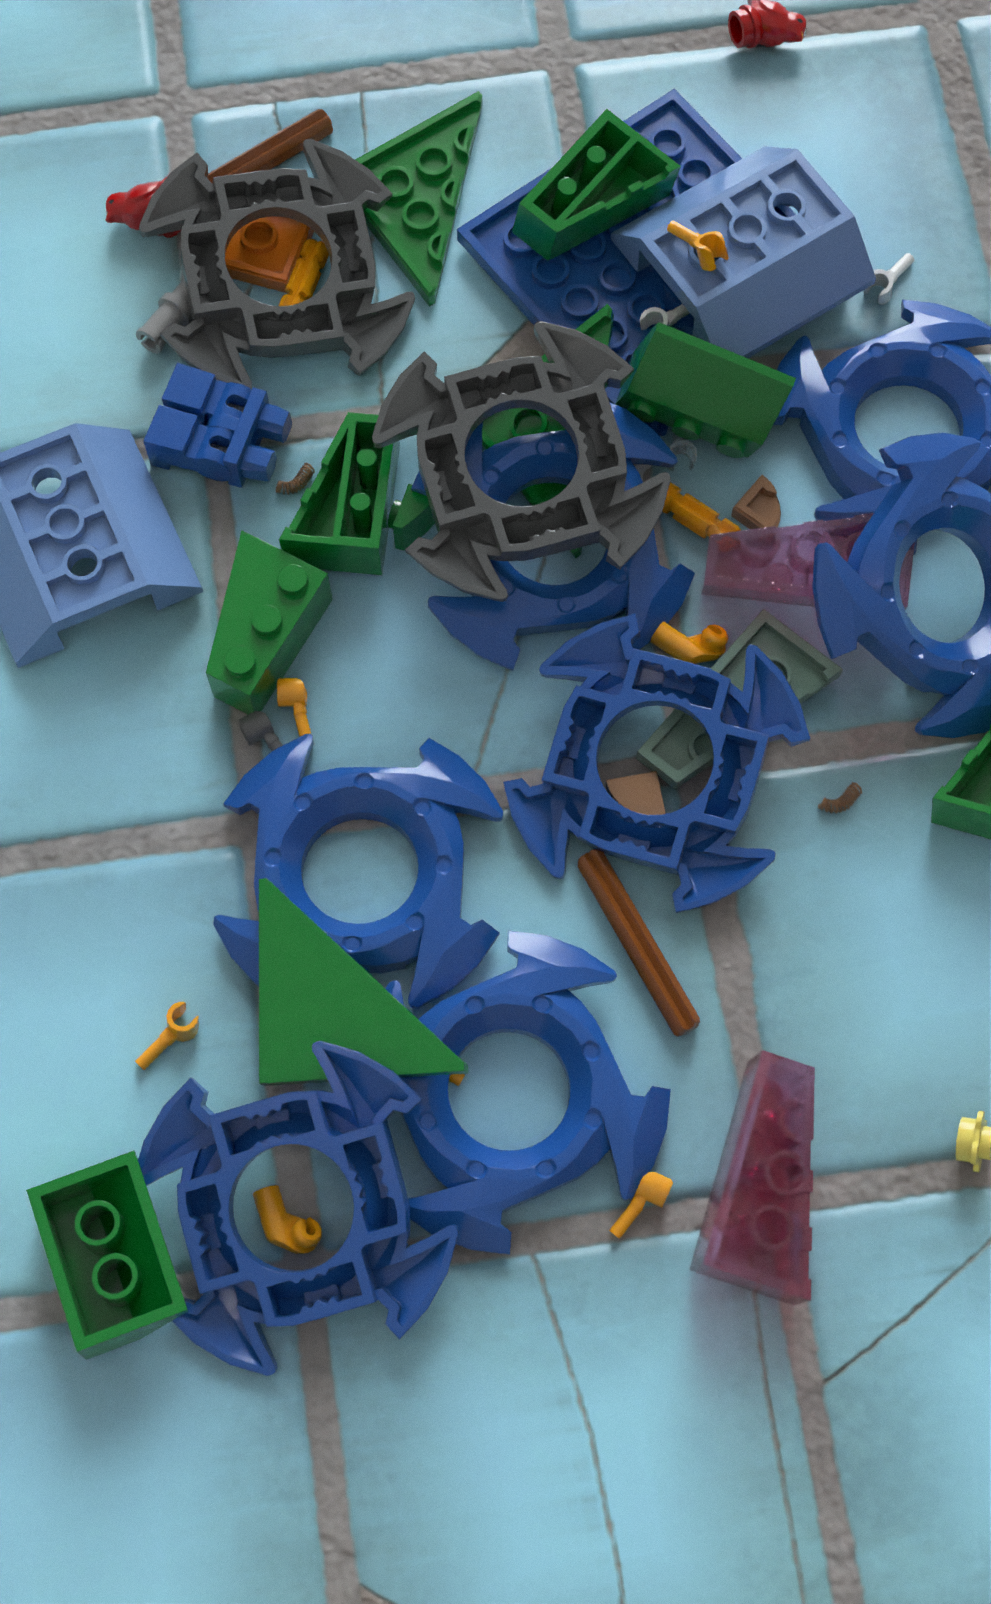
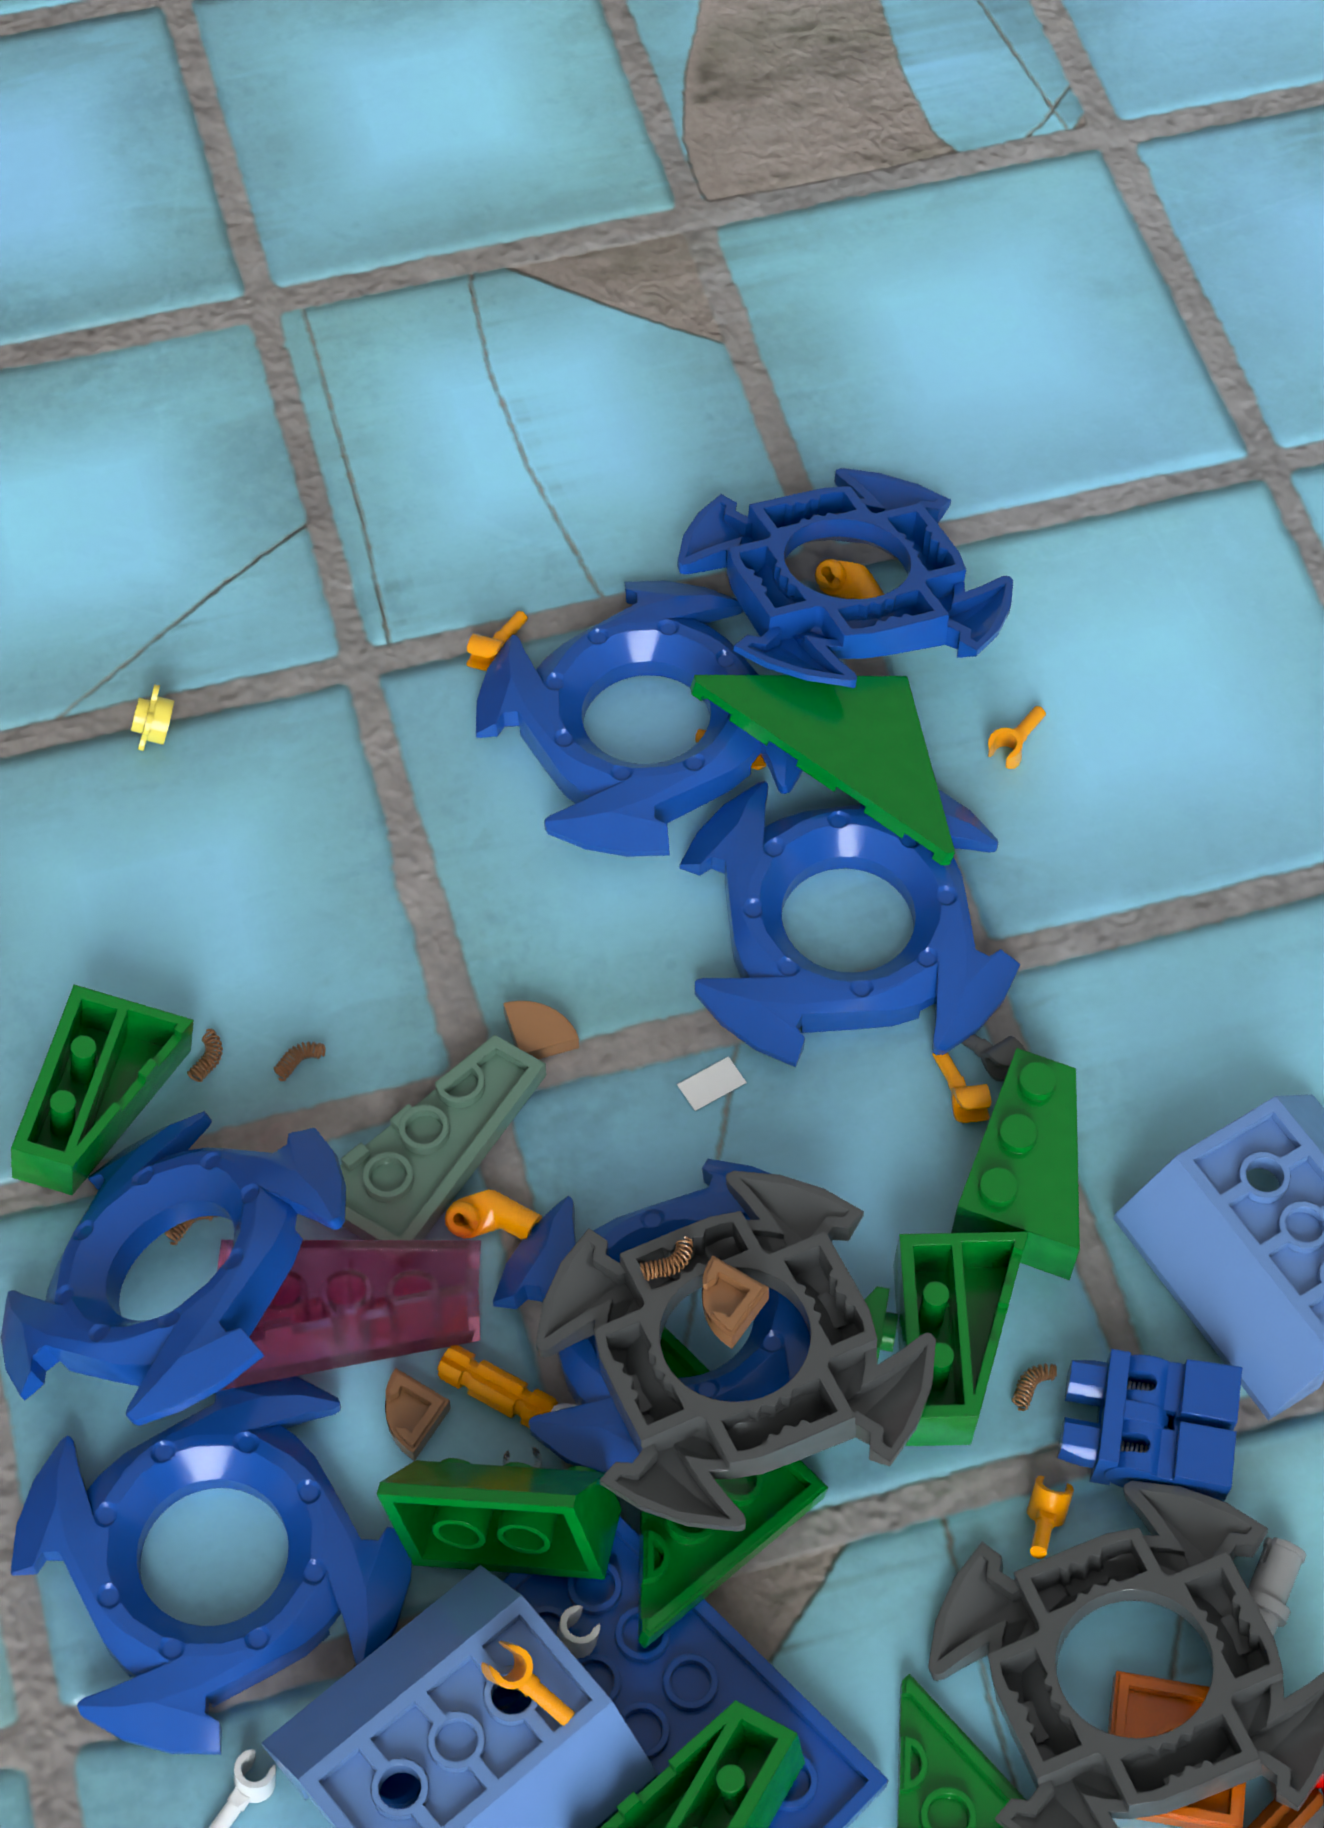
camera: 170 degrees right, 10 degrees down
green slope [26,1150,188,1360] -> none
light orange axle [278,238,329,306] -> none
blue piece [503,613,810,913] -> none
dark orange axle [578,849,700,1037] -> none
clear pink wedge [689,1050,815,1305] -> none
none -> medium nougat leg [187,1029,223,1082]
none -> medium nougat leg [640,1236,693,1281]
none -> white sticker [677,1056,747,1111]
none -> medium nougat tile [702,1256,769,1349]
none -> light orange hand [1026,1475,1074,1559]

